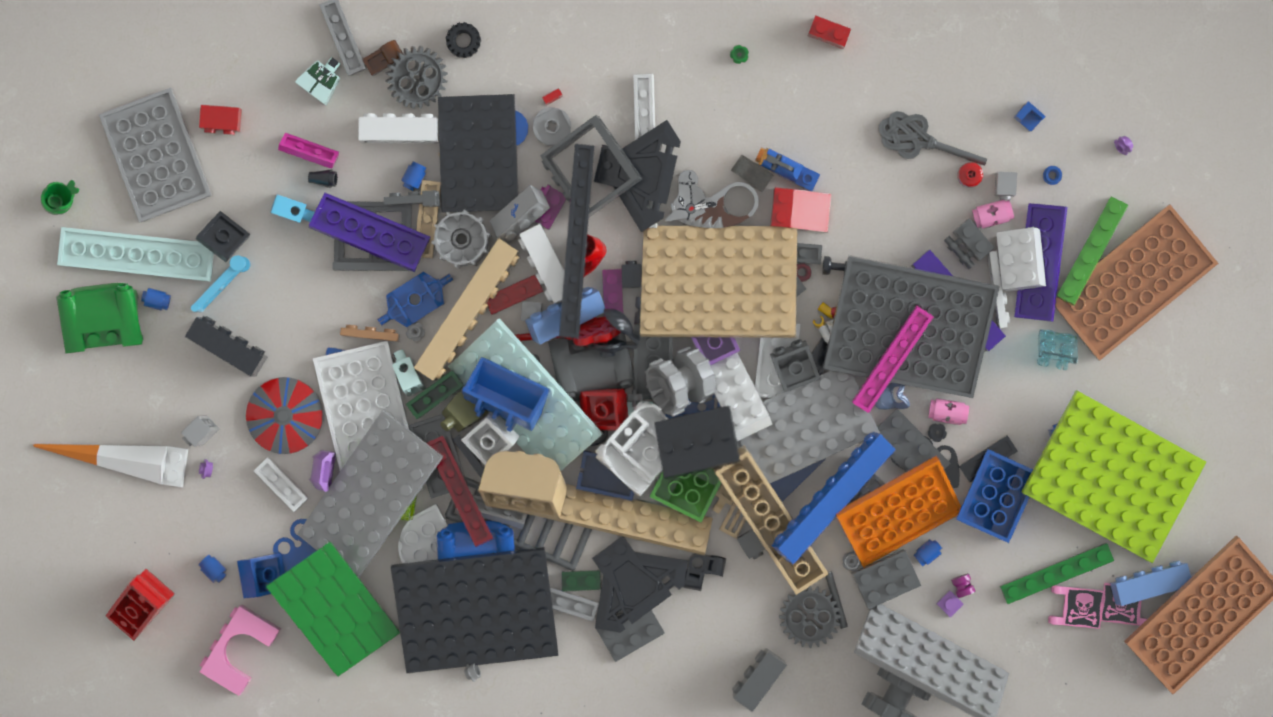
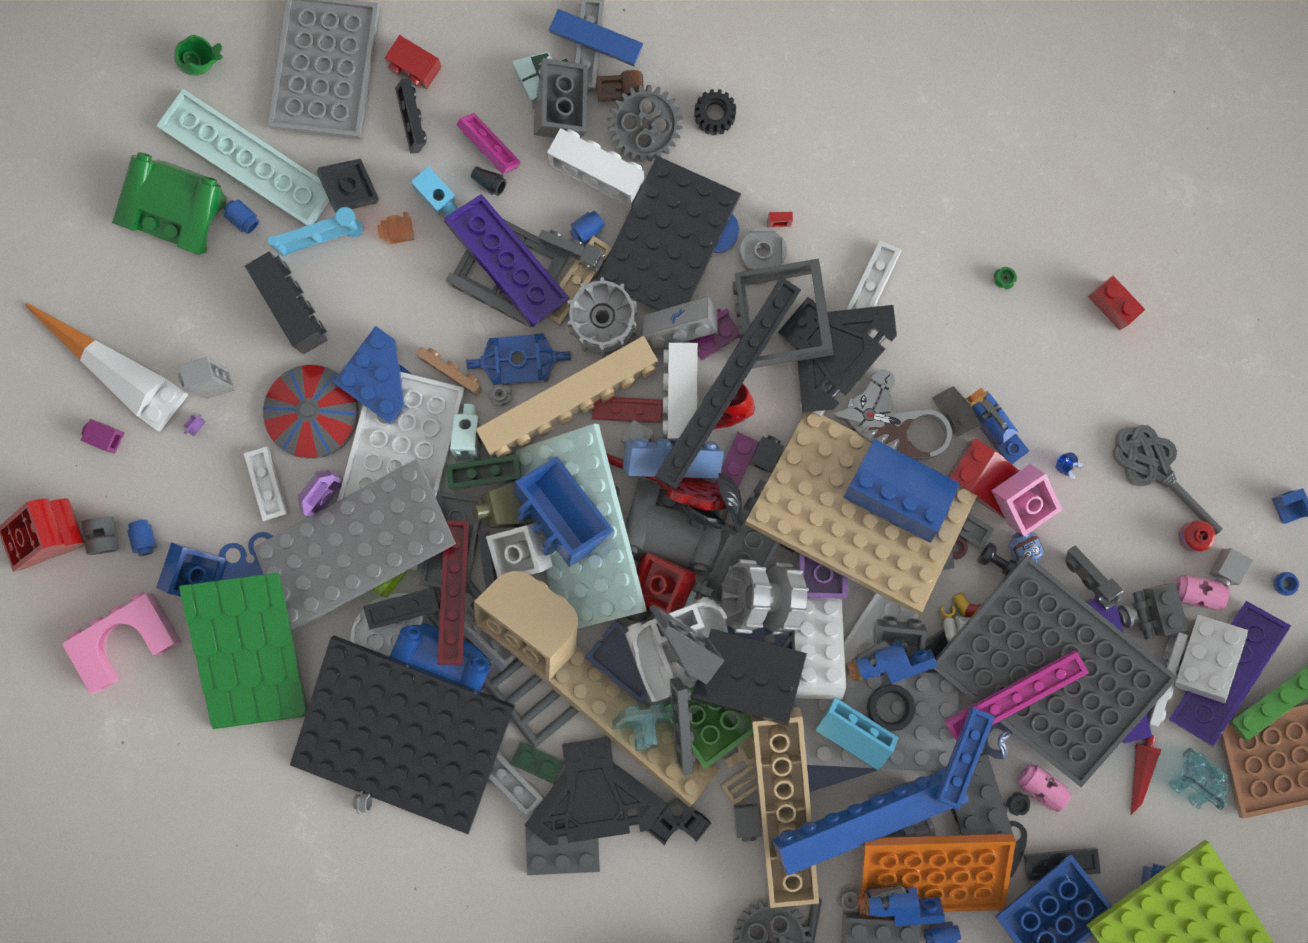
camera: 25 degrees right, 5 degrees down
none -> magenta brick [80,419,125,454]
none -> dark grey wheel [82,517,119,555]
none -> blue plate [333,326,405,425]
none -> black plate [363,587,440,630]
none -> clear orange brick [377,212,415,245]
none -> black plate [395,78,427,154]
none -> dark grey slope [534,58,588,138]
none -> blue tile [549,9,643,67]
none -> clear light blue plate [612,704,674,751]
none -> dark grey slope [650,605,725,684]
none -> dark grey plate [669,677,695,776]
none -> medium azure brick [816,697,899,771]
none -> blue slope [843,439,960,543]
none -> blue plate [847,640,938,684]
none -> blue plate [857,885,945,926]
none -> black tyre [867,684,916,731]
none -> blue tile [934,707,995,810]
none -> bright pink brick [991,464,1062,536]
none -> medium blue head [1008,532,1044,563]
none -> clear blue plate [1056,452,1083,478]
none -> dark grey plate [1065,545,1123,610]
none -> light grey plate [1118,604,1138,628]
none -> red bar [1130,734,1162,816]

